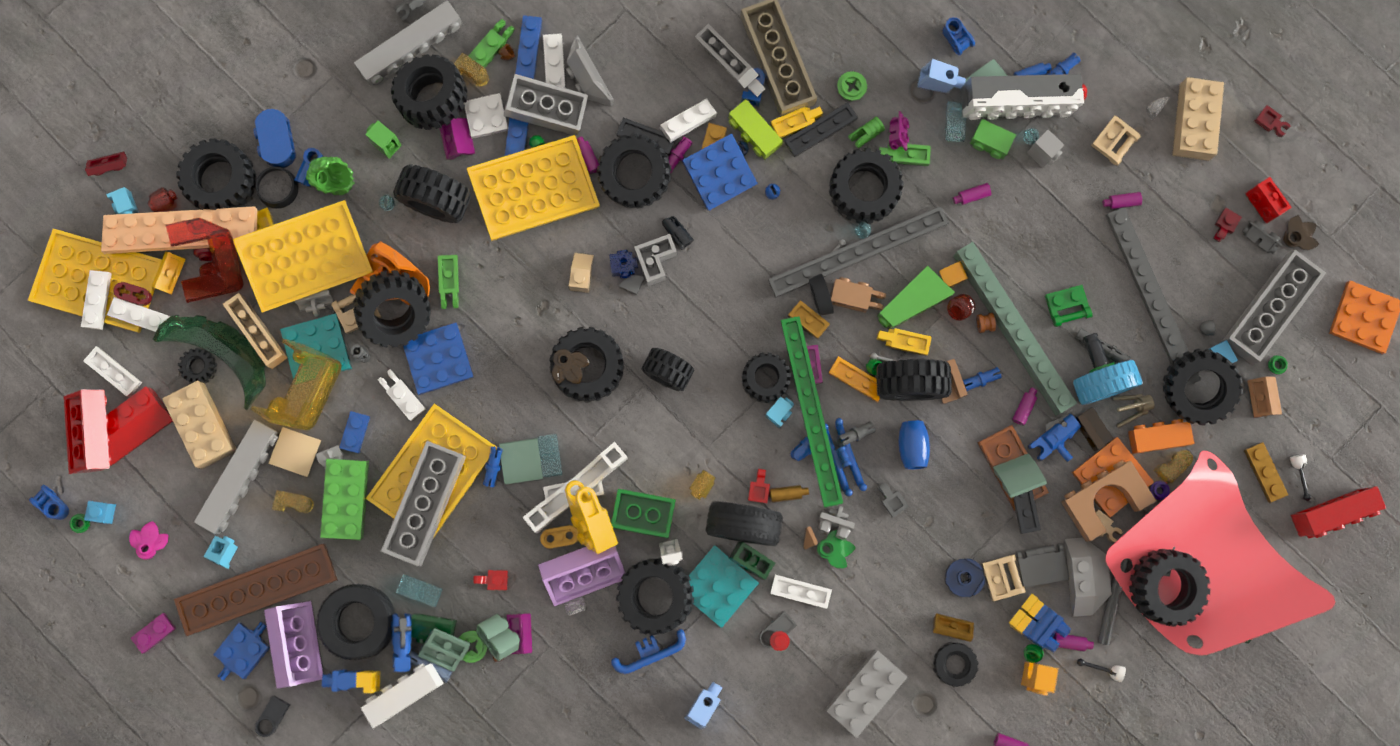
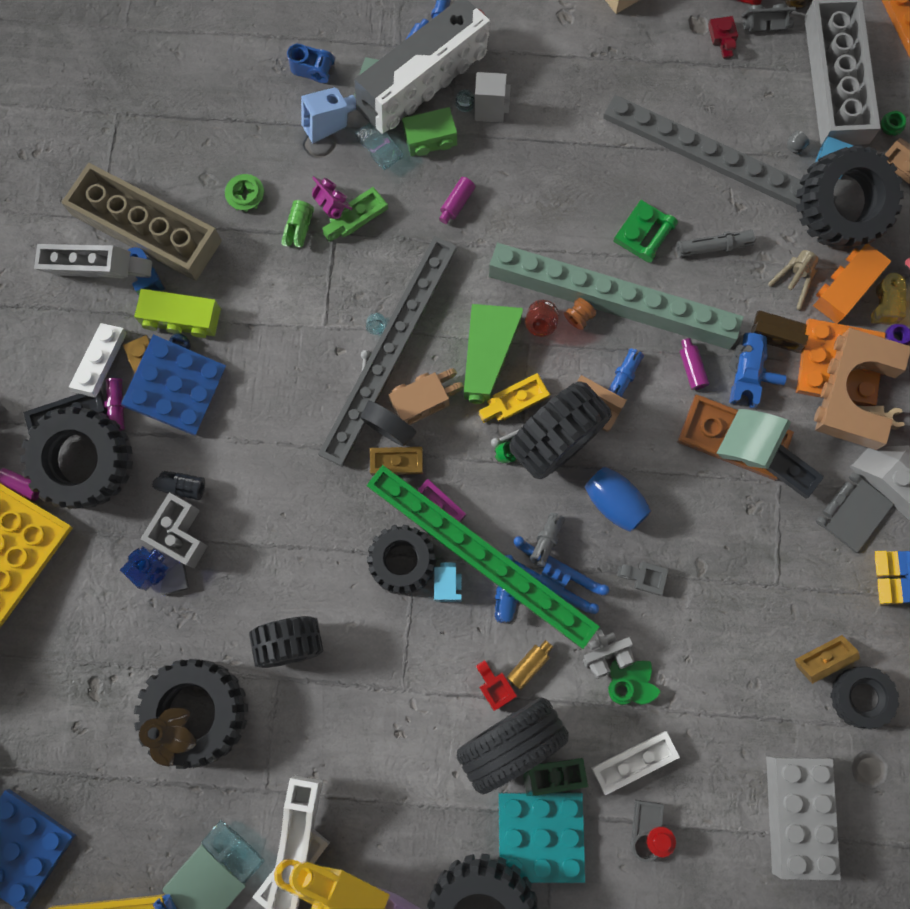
camera: 30 degrees left, 5 degrees down
tan slope [569,253,594,293] -> none
green brick [611,489,676,539] -> none
white plate [659,539,683,565] -> none
clear yellow brick [689,470,716,500] -> none
blue hinge [765,184,780,200] -> none
yellow hinge [770,107,823,138] -> none
black plate [784,102,858,158] -> none
medium nougat slope [803,526,818,550] -> none
light orange tile [828,356,880,402] -> none
black tyre [829,148,904,224] -> none
light orange slope [939,261,968,287] -> none
dark blue plate [945,559,985,597] -> none
tan plate [981,554,1026,601] -> none
dark azure wheel [1073,333,1142,405] -> none
tan plate [1091,116,1141,166] -> none
magenta cylinder [1102,192,1142,209] -> none

